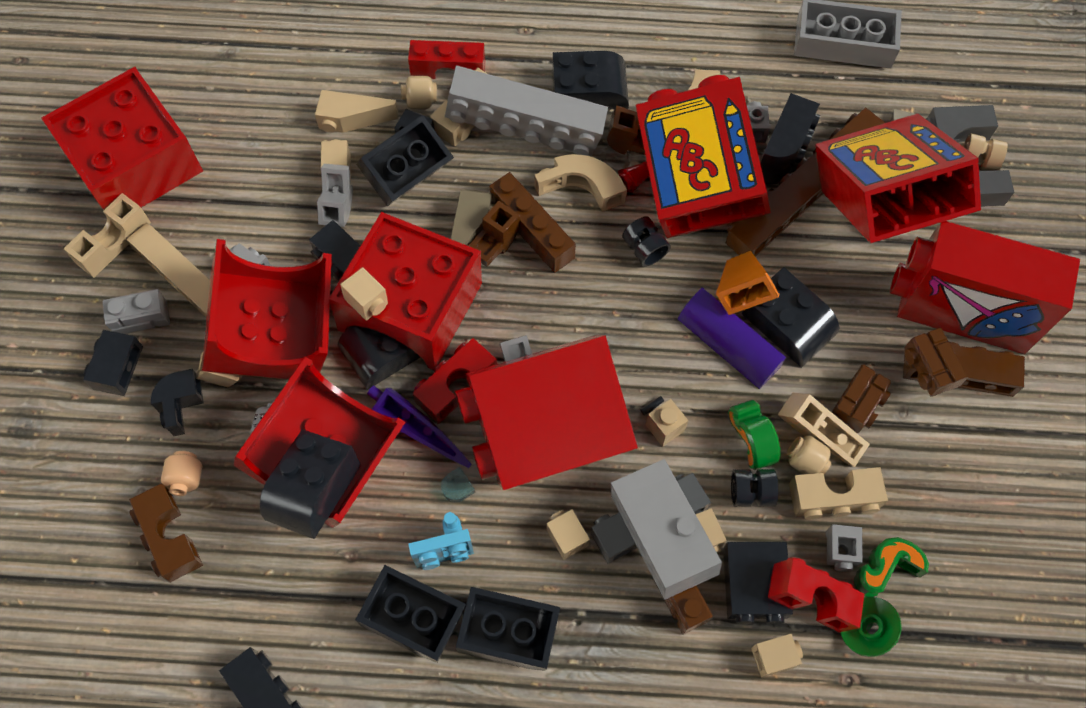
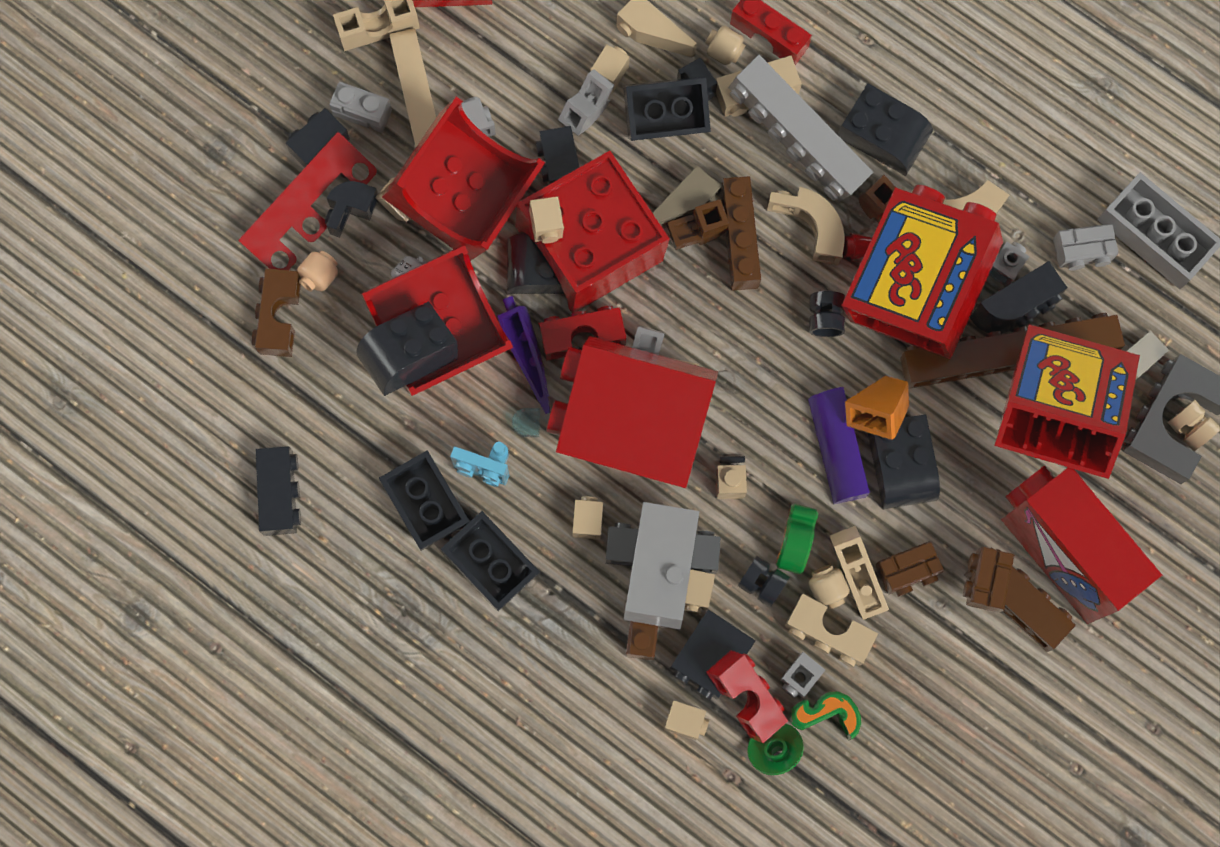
camera: 30 degrees right, 10 degrees up
none -> red piece [238,132,377,270]
none -> light grey brick [1053,224,1118,271]

